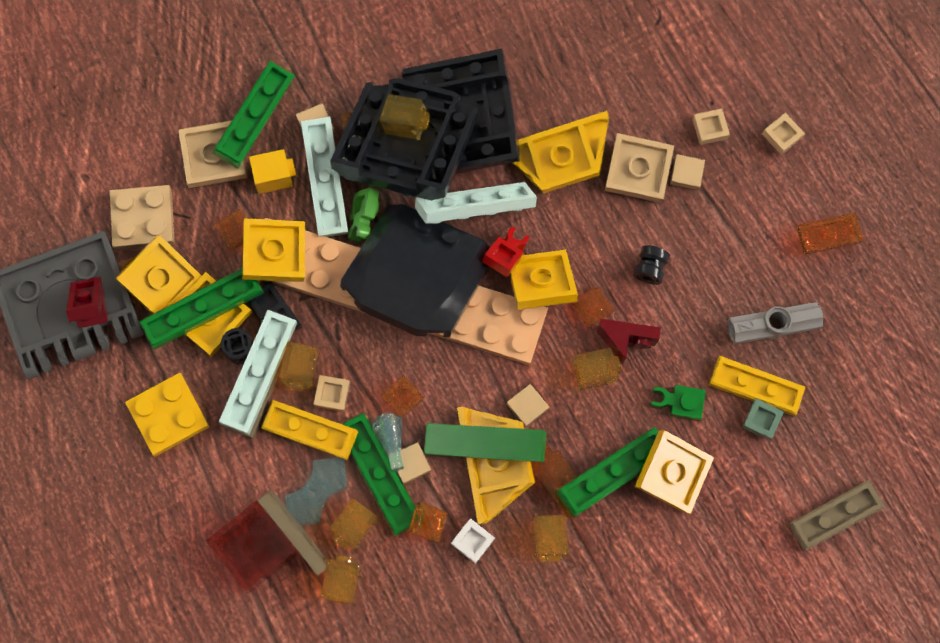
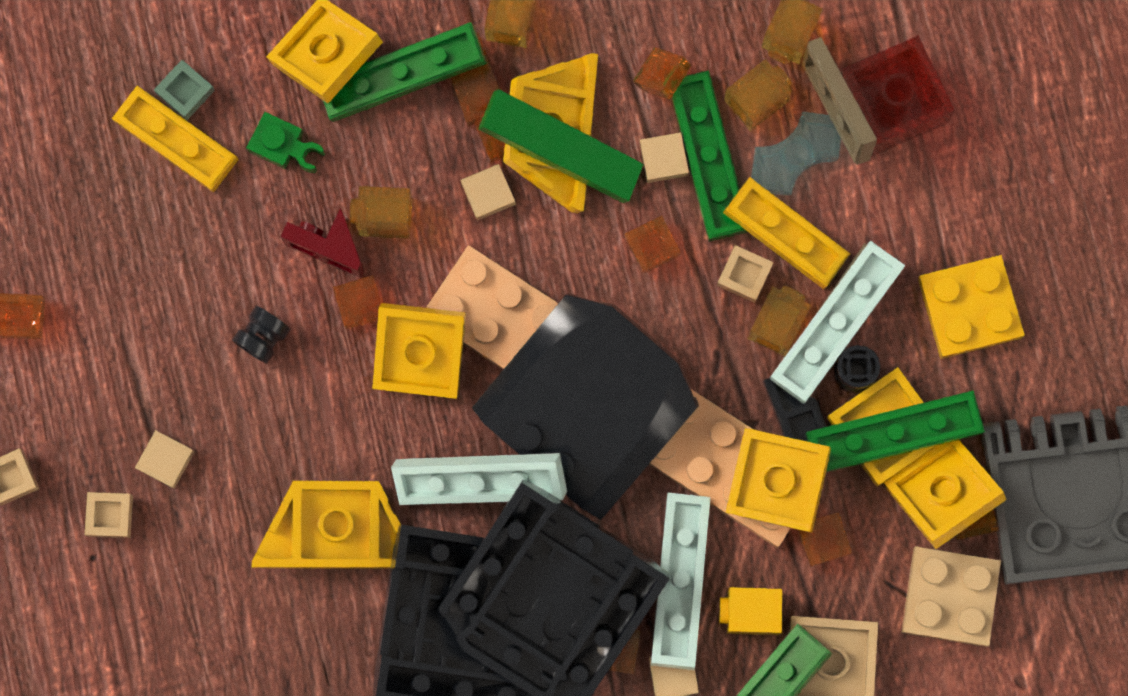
camera: 155 degrees left, 5 degrees up
dark red slope [66,277,108,328] -> none
bright green plate [348,187,380,243] -> none
clear light blue cone [372,413,404,471] -> none
clear yellow brick [380,94,429,140] -> none
white plate [451,518,495,564] -> none
red plate [482,227,529,277] -> none
tan plate [604,133,674,203] -> none
light grey piece [728,302,823,345] -> none

